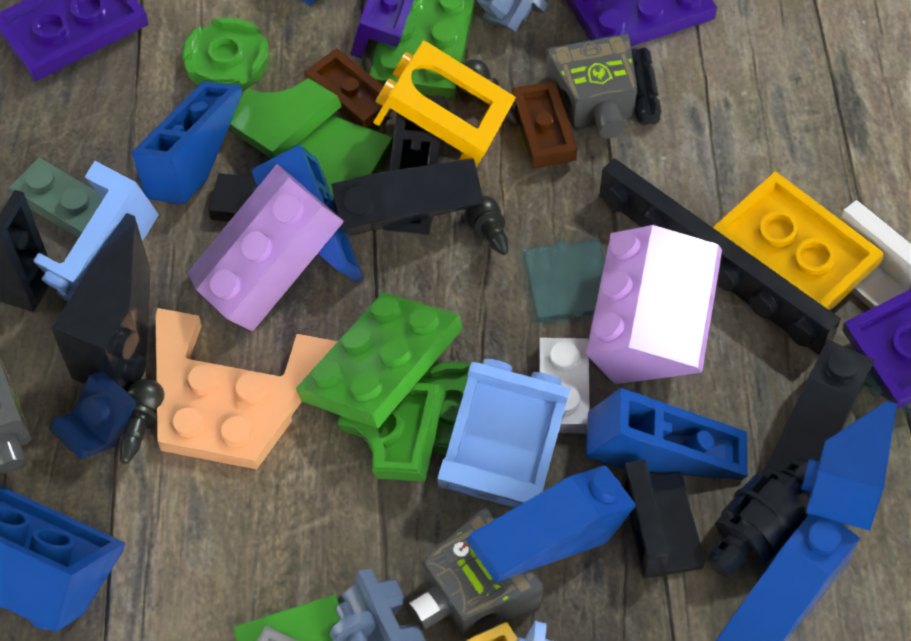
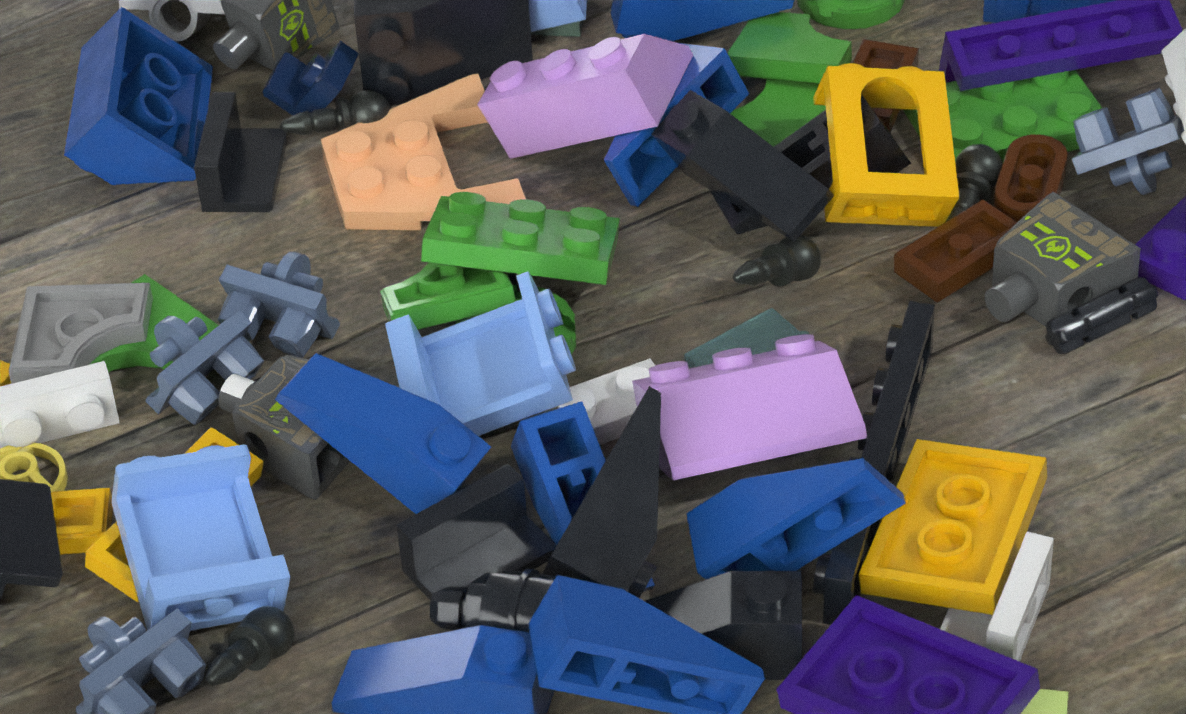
camera: 65 degrees right, 15 degrees down
none -> black panel [194,92,287,212]
none -> sand blue hips [218,251,340,358]
none -> black slope [542,386,661,598]
none -> blue slope [686,458,906,580]
none -> reddish brown plate [994,134,1068,222]

